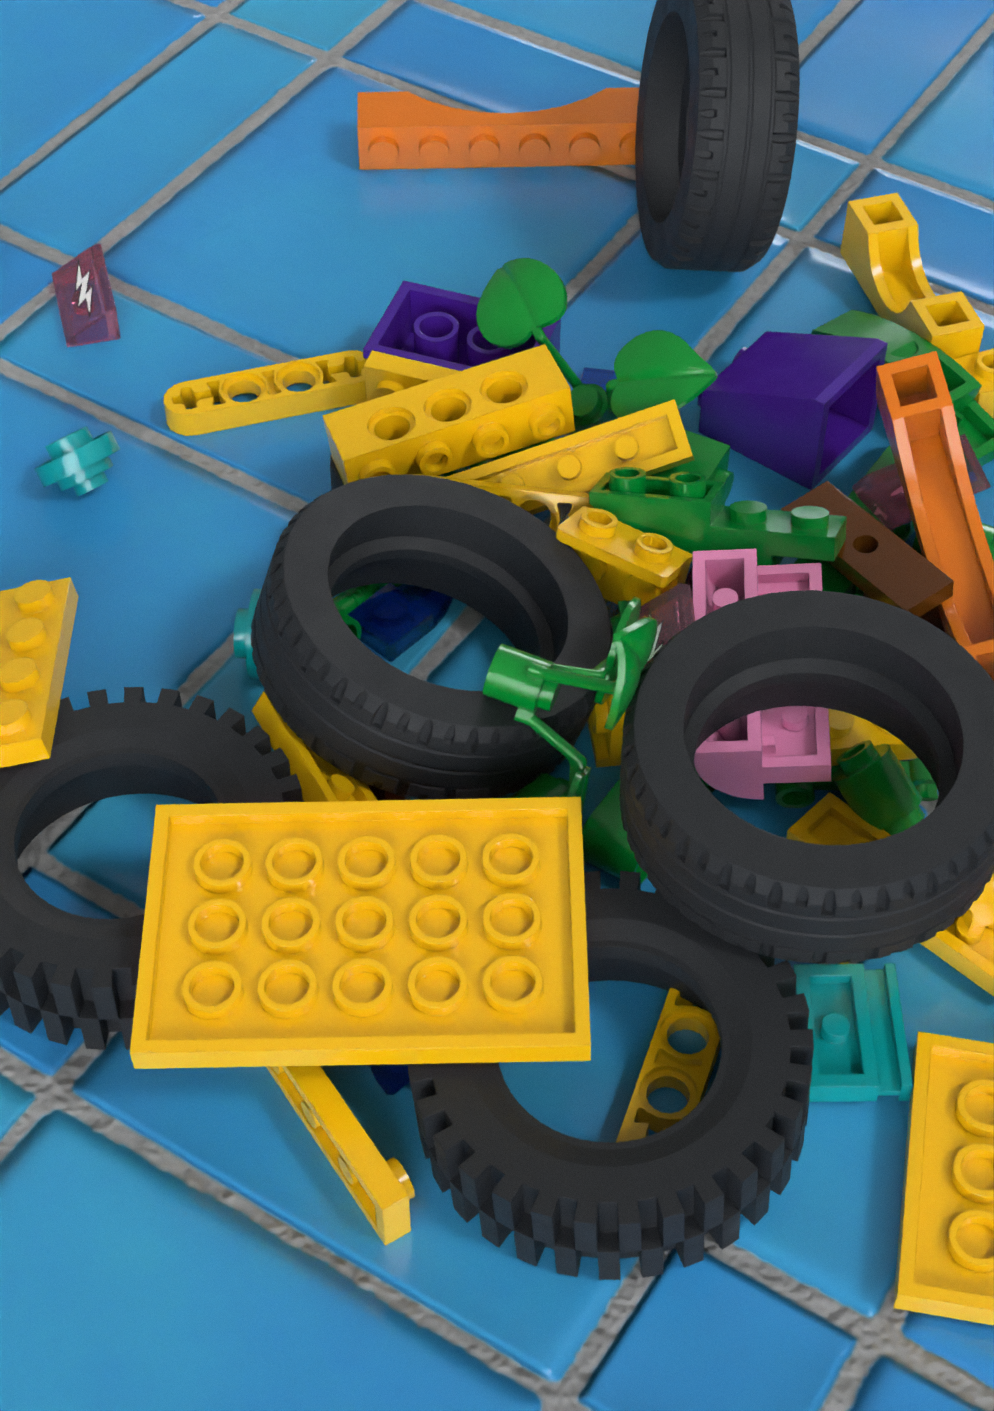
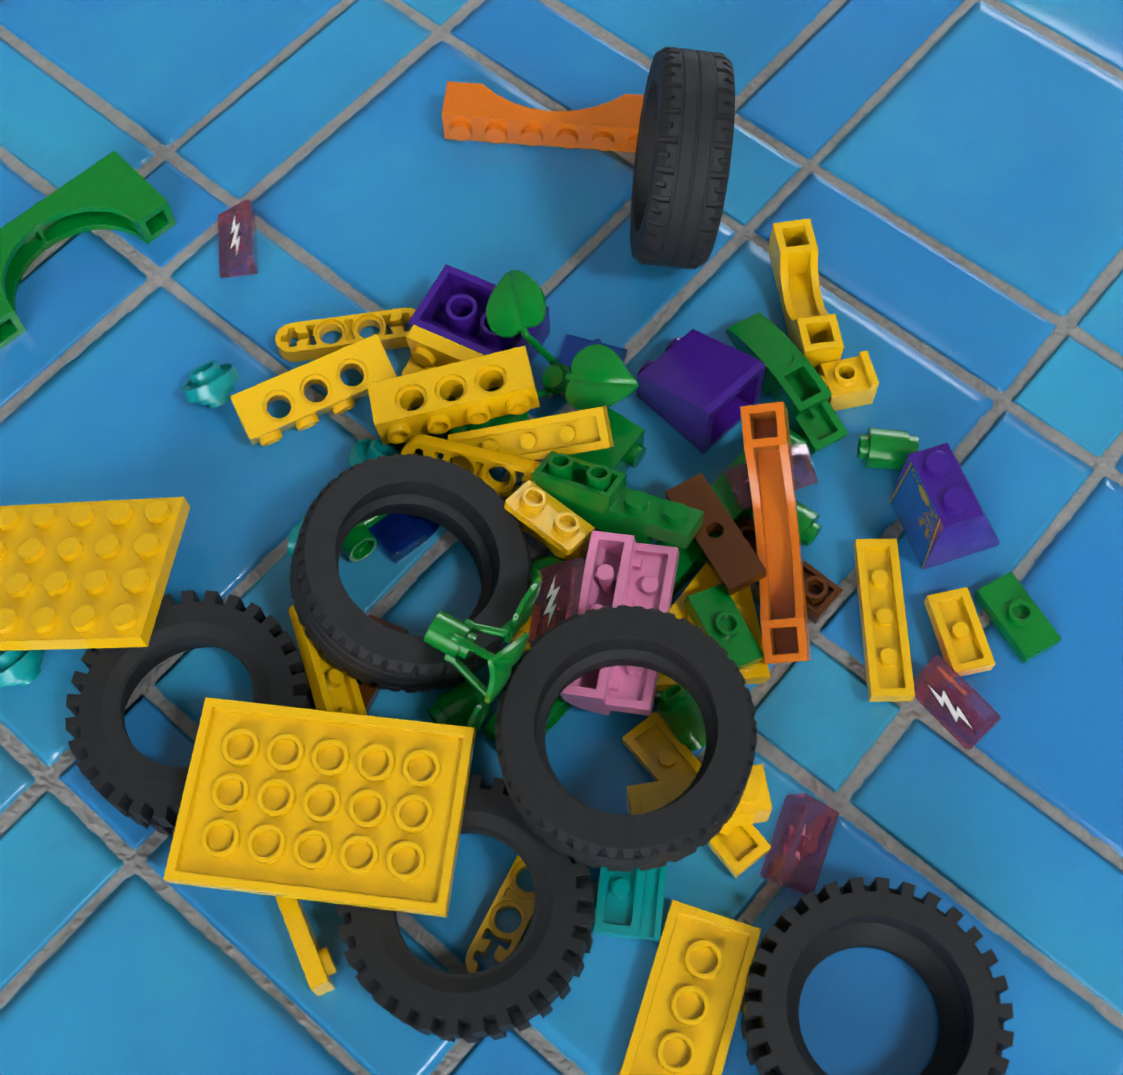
camera: 10 degrees right, 15 degrees up
none -> yellow brick [230,334,397,447]

